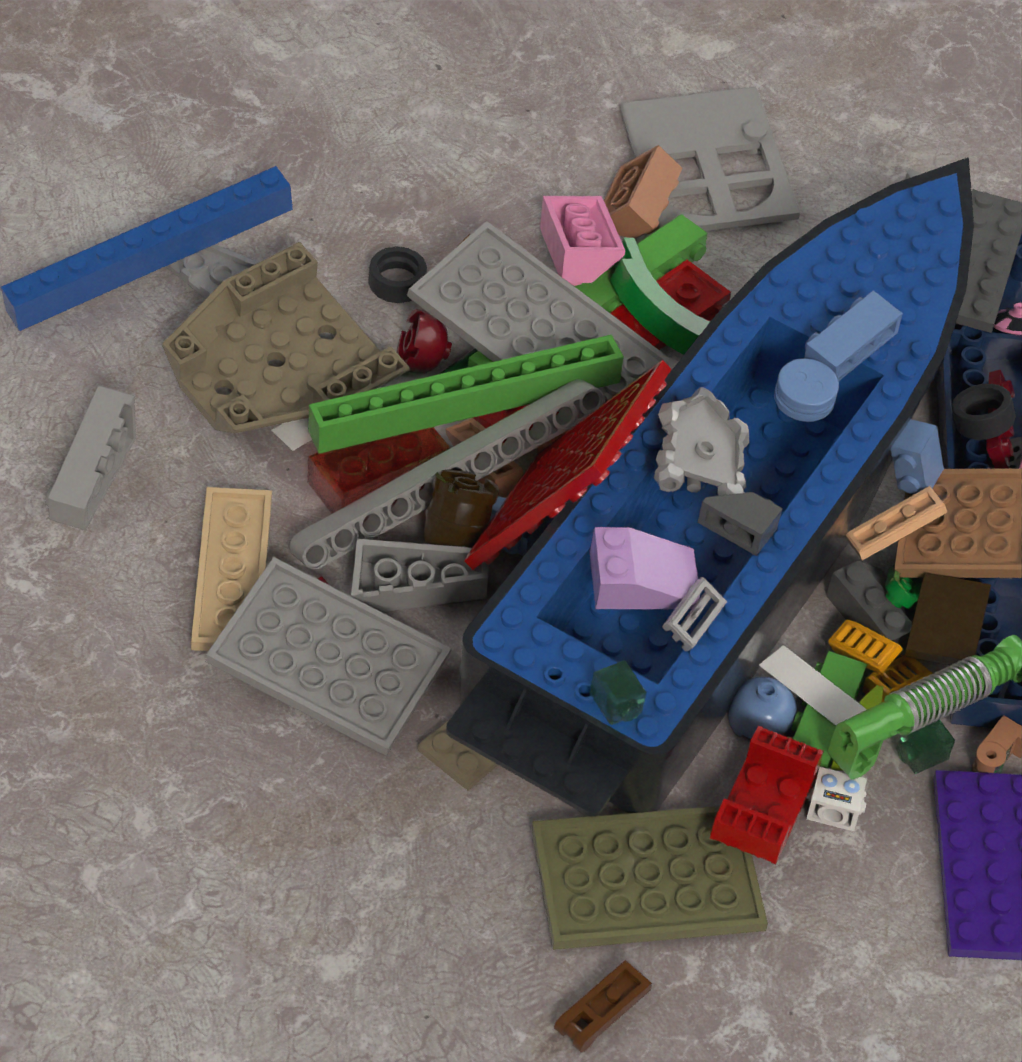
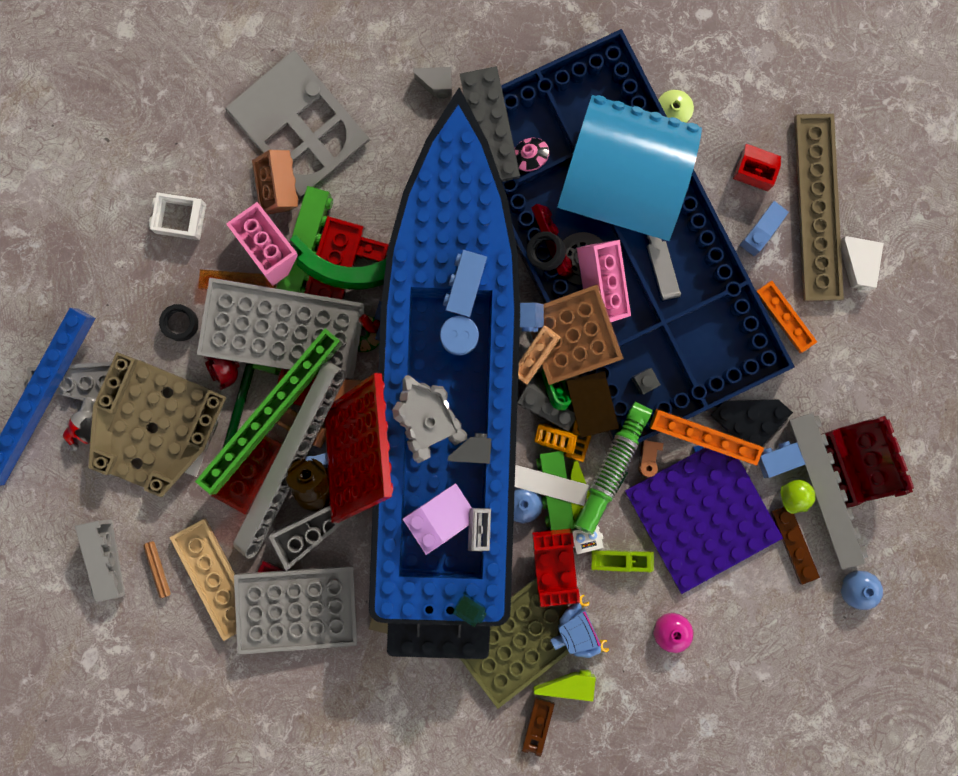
camera: 20 degrees left, 35 degrees up
none -> light grey piece [63,396,96,451]
none -> medium nougat axle [143,541,171,598]
none -> white window [149,192,206,240]
none -> lime slope [533,669,596,702]
none -> medium blue torso [551,595,609,658]
none -> lime slope [591,550,654,572]
none -> dark pink cylinder [653,613,694,653]

